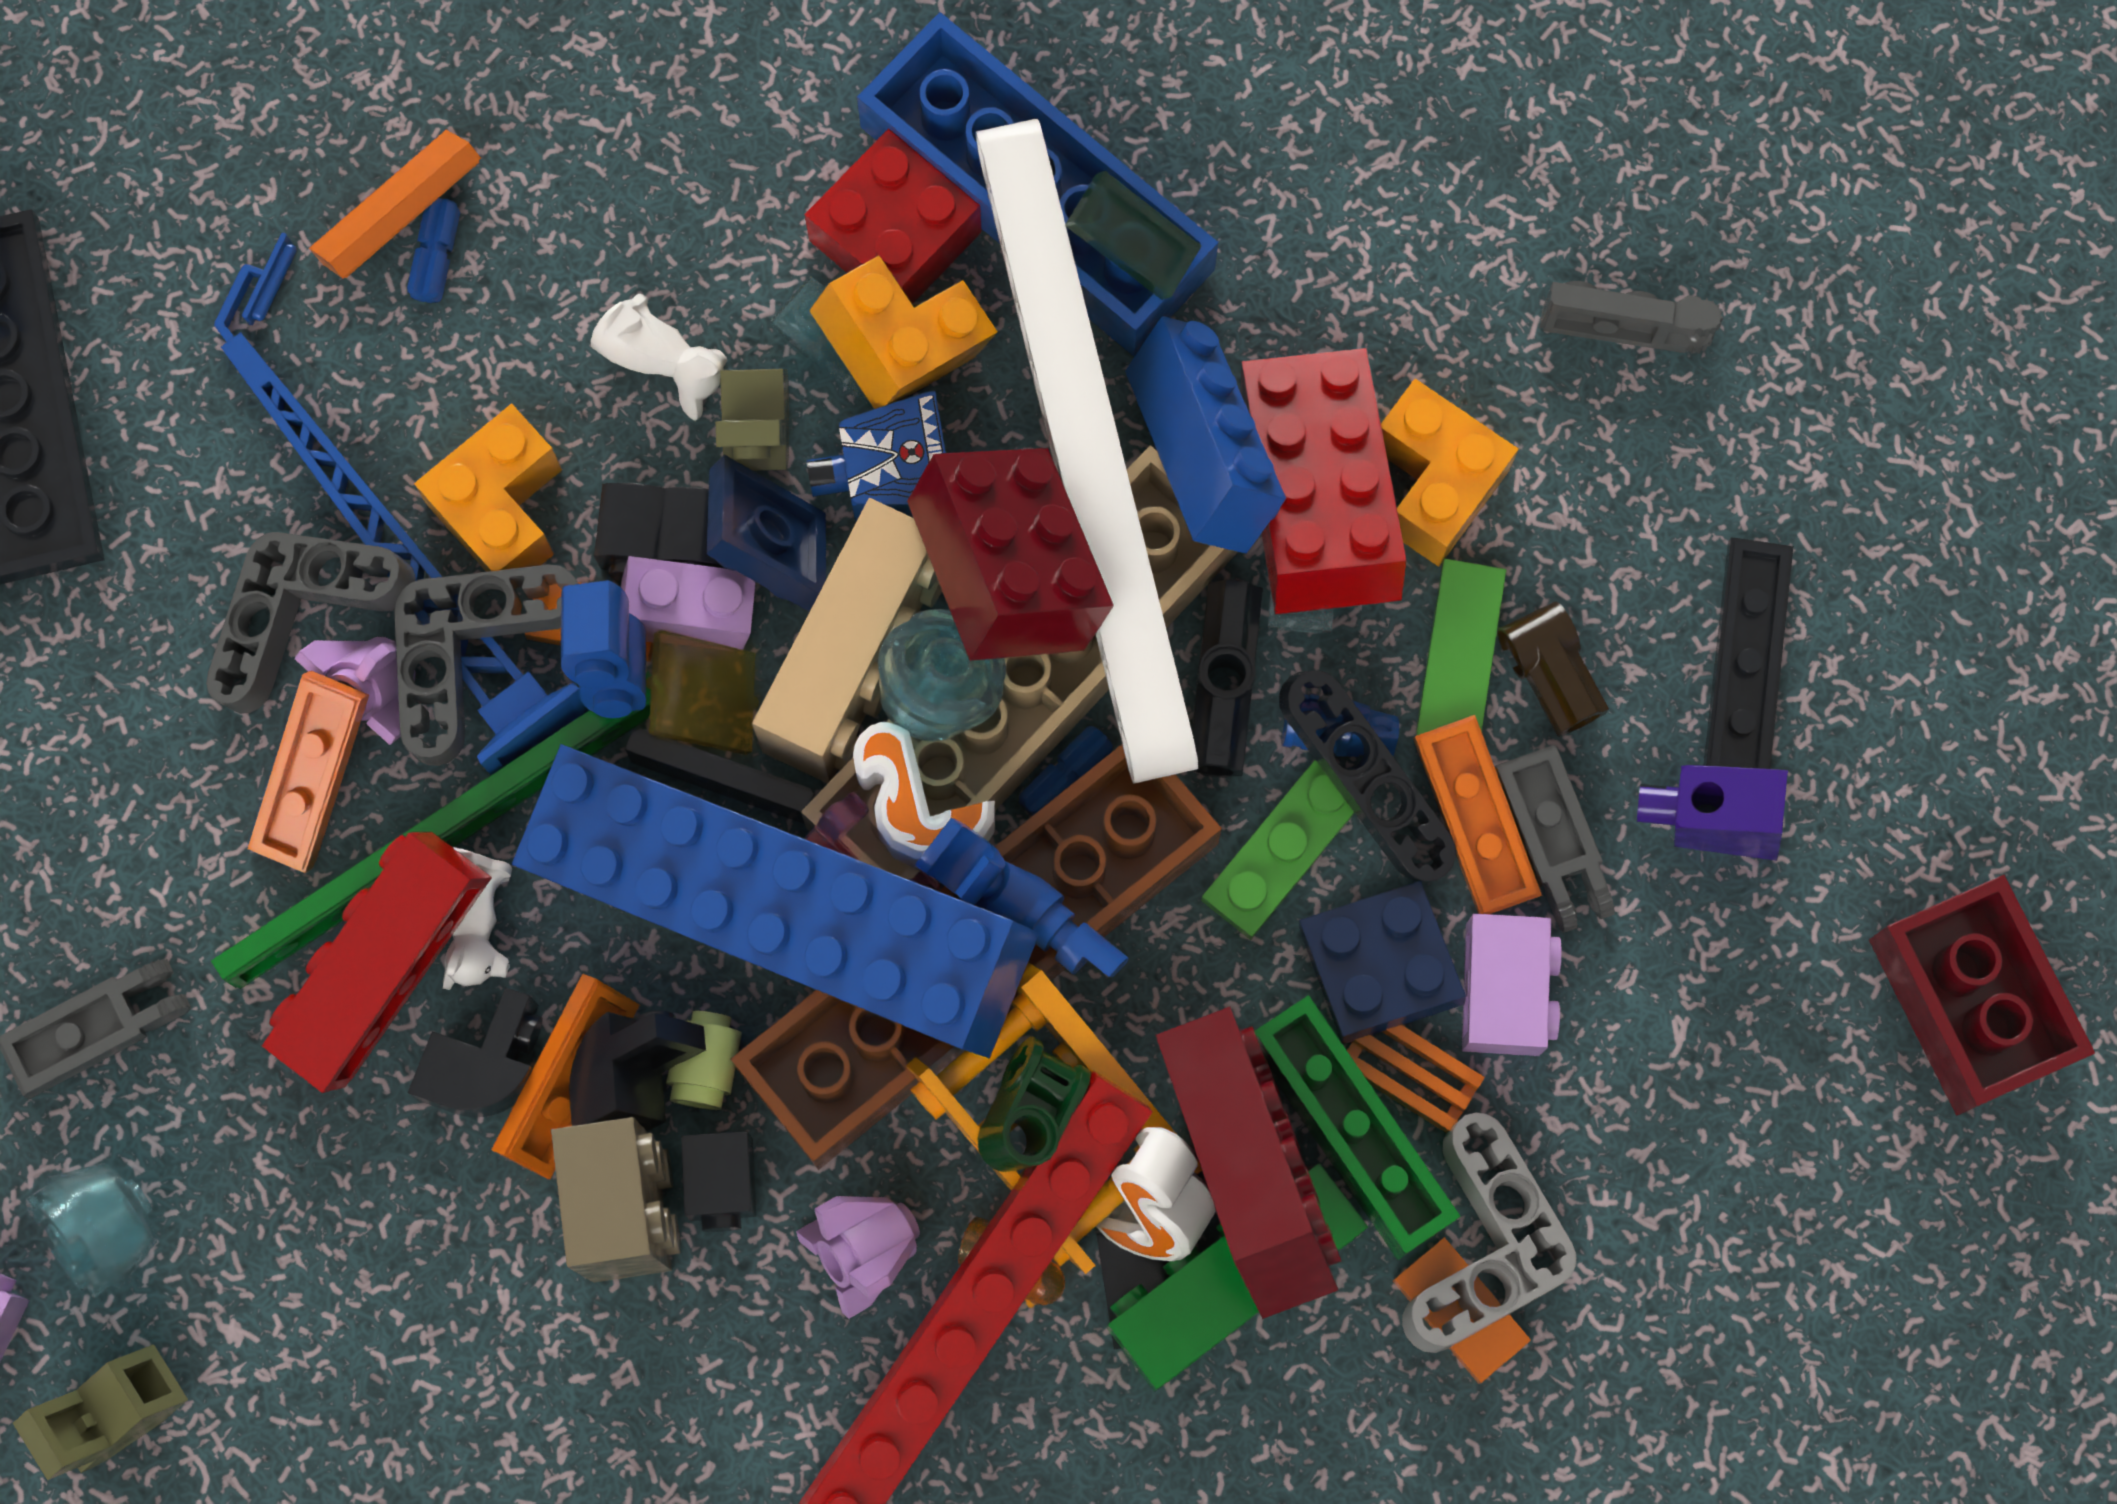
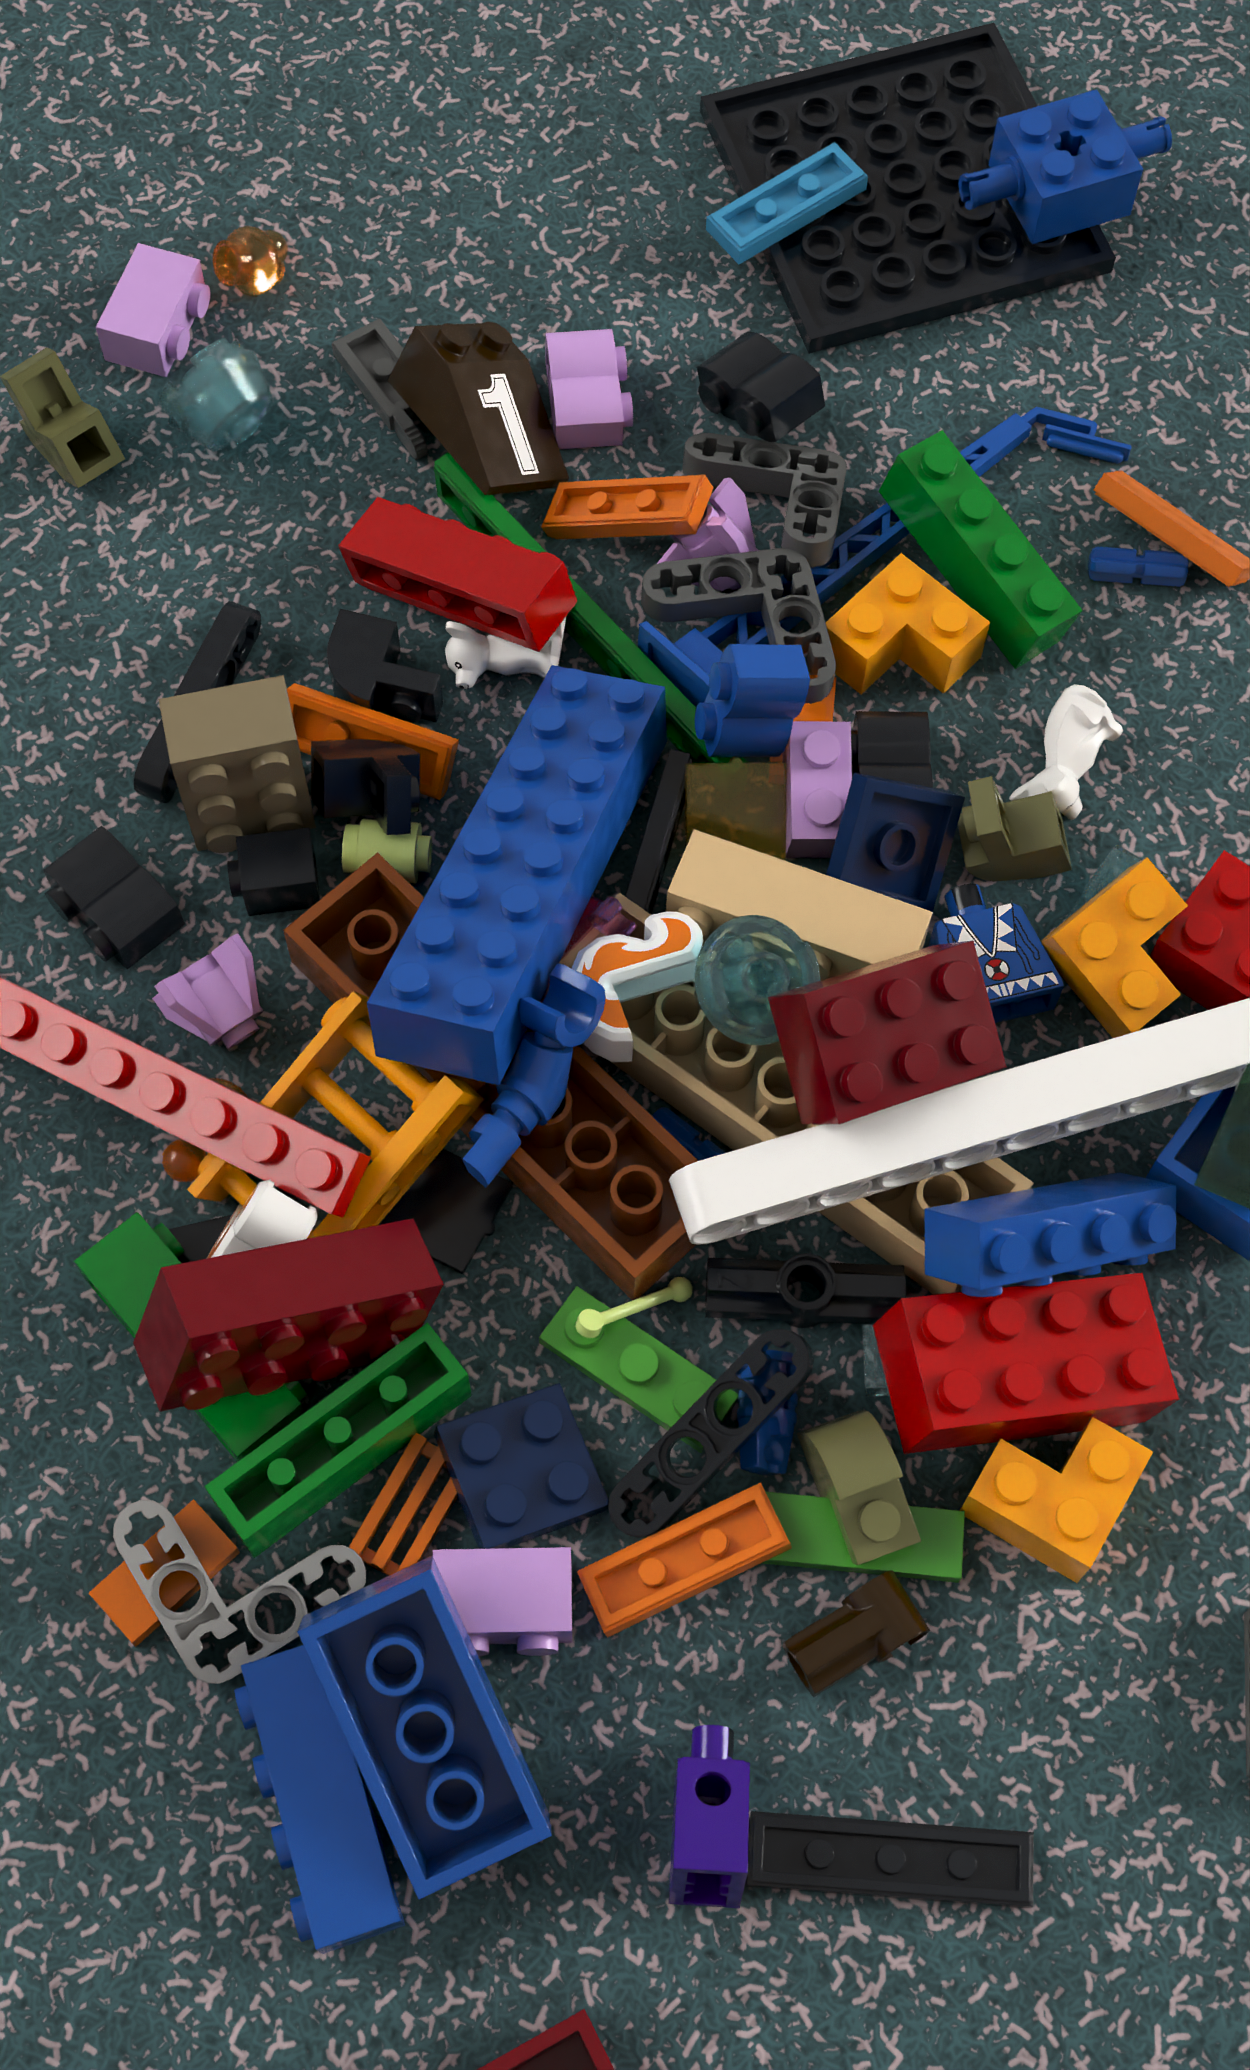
camera: 85 degrees right, 10 degrees down
dark green piece [977,1037,1091,1172] -> none
dark grey hinge [1495,745,1615,933] -> none
none -> black brick [43,826,185,969]
none -> black beam [134,601,261,803]
none -> blue brick [234,1645,405,1954]
none -> blue brick [297,1556,552,1900]
none -> black piece [379,1149,513,1274]
none -> dark brown slope [388,322,569,495]
none -> lavender brick [545,329,633,449]
none -> yellowish green hinge [576,1277,693,1338]
none -> black brick [696,332,825,442]
none -> olive brick [797,1410,921,1565]
none -> green brick [878,430,1082,669]

